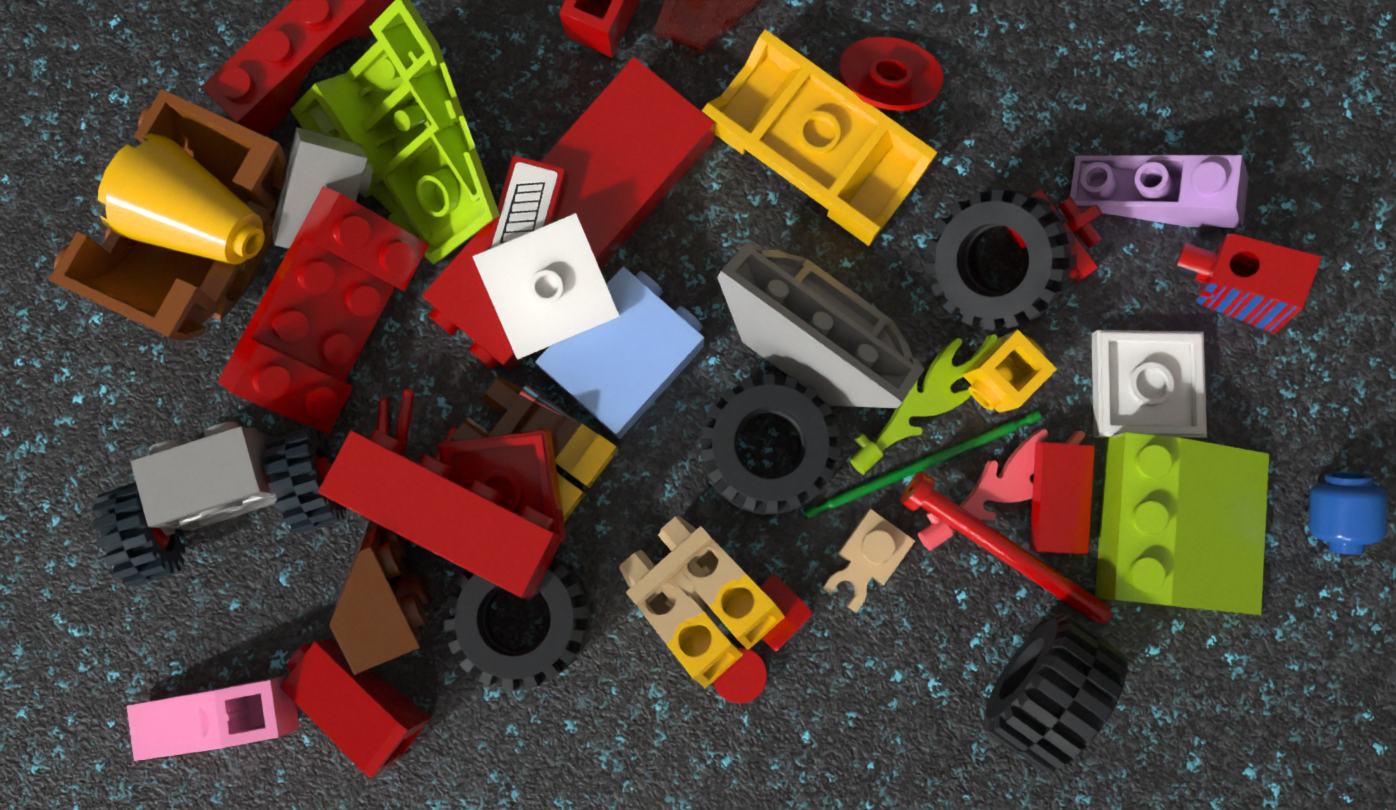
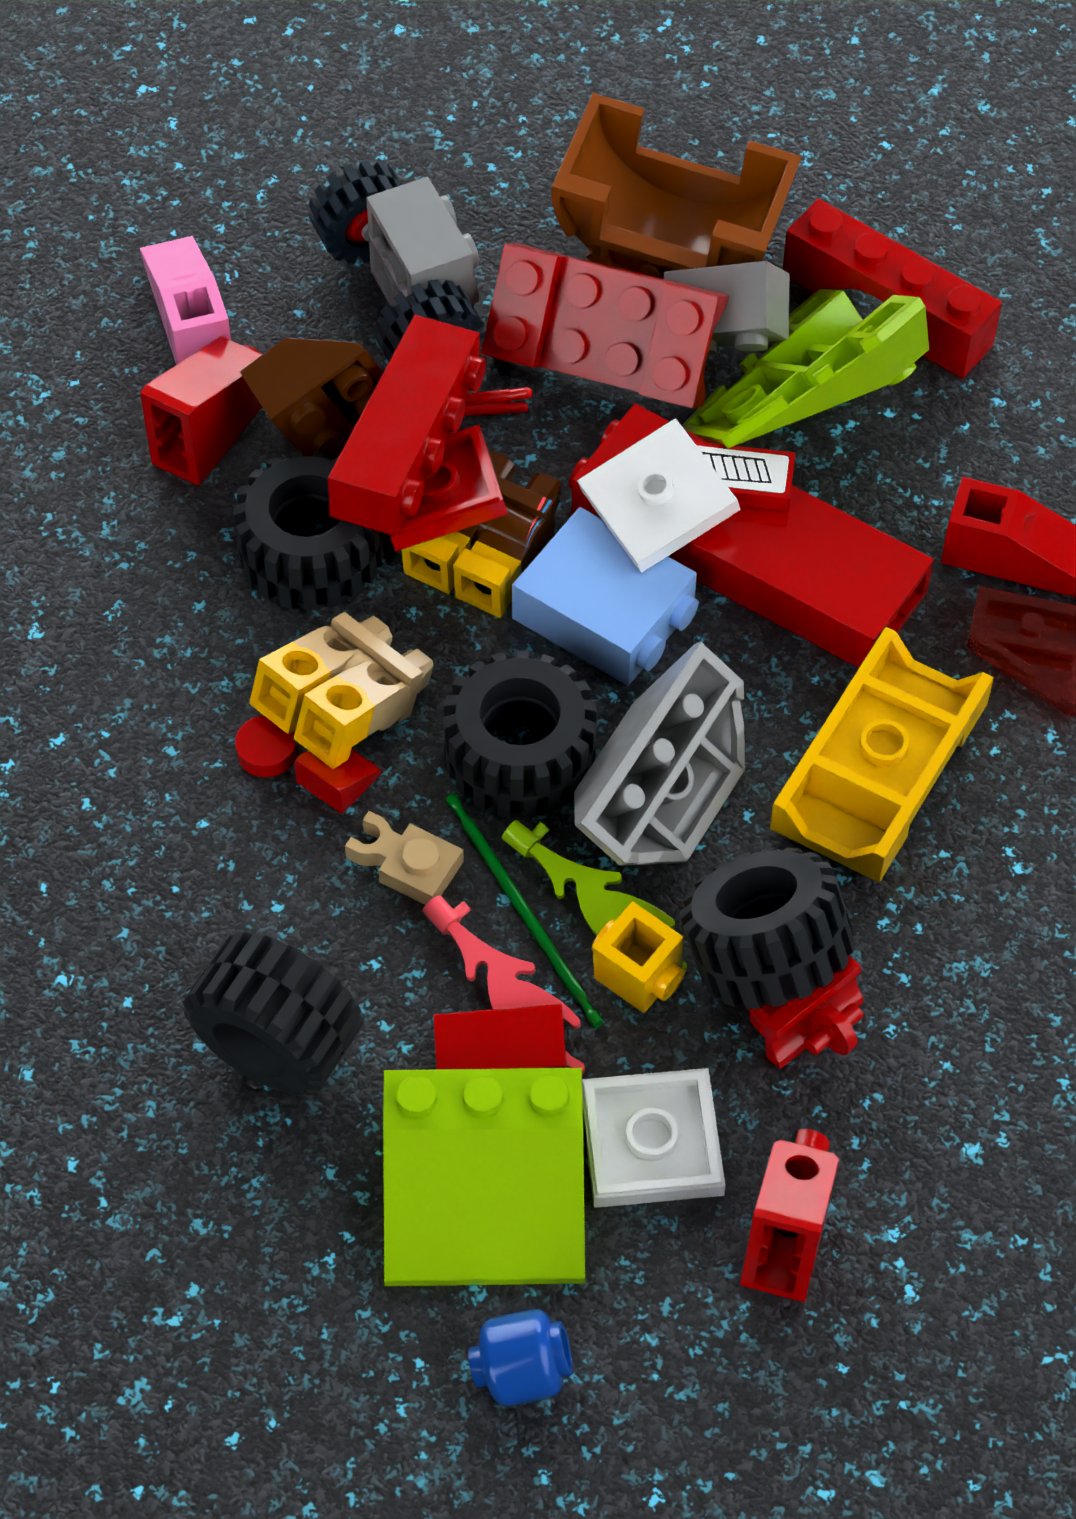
camera: 80 degrees right, 25 degrees down
yellow cone [98,133,265,265] -> none
red dish [839,36,943,111] -> none
red bar [900,471,1112,624] -> none
lavender slope [1070,155,1249,228] -> none

